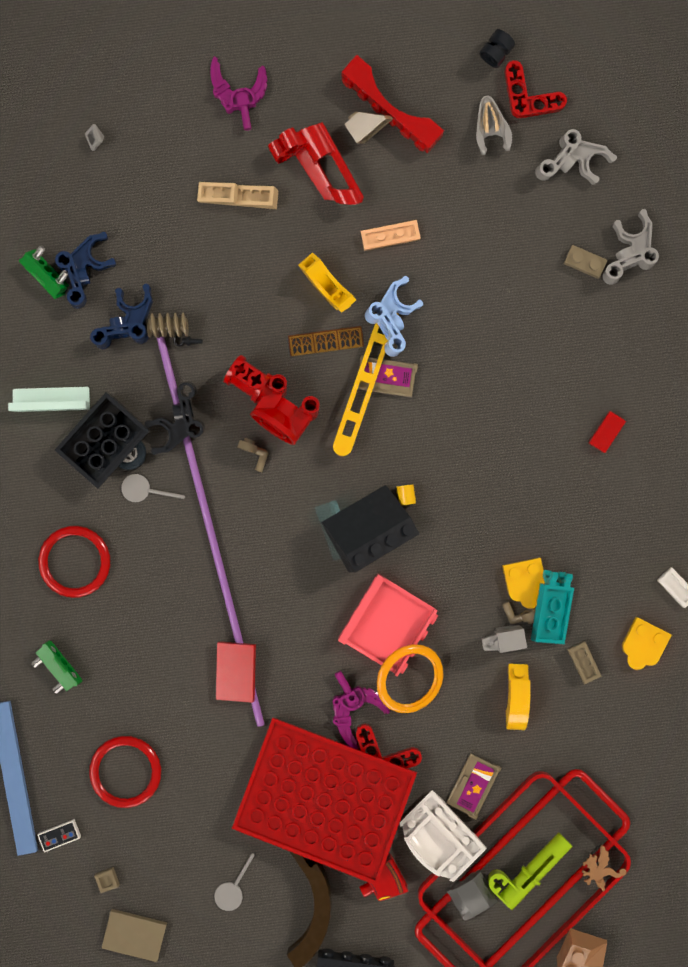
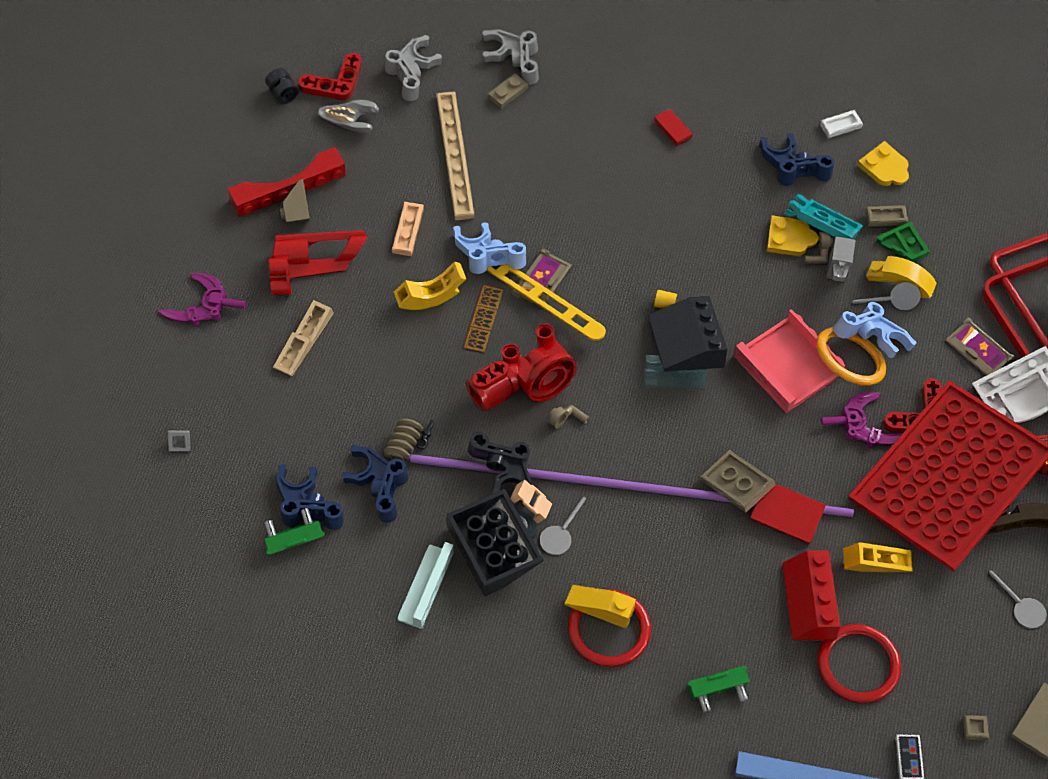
camera: 65 degrees left, 30 degrees down
none -> tan tile [436,92,474,220]
none -> light nougat piece [510,480,552,523]
none -> yellow slope [565,585,636,629]
none -> dark tan tile [700,450,776,512]
none -> dark blue piece [759,133,835,185]
none -> red slope [782,550,840,641]
none -> light blue piece [833,302,916,358]
none -> yellow slope [843,542,912,572]
none -> light grey piece [852,282,921,310]
none -> green wing [877,221,930,262]

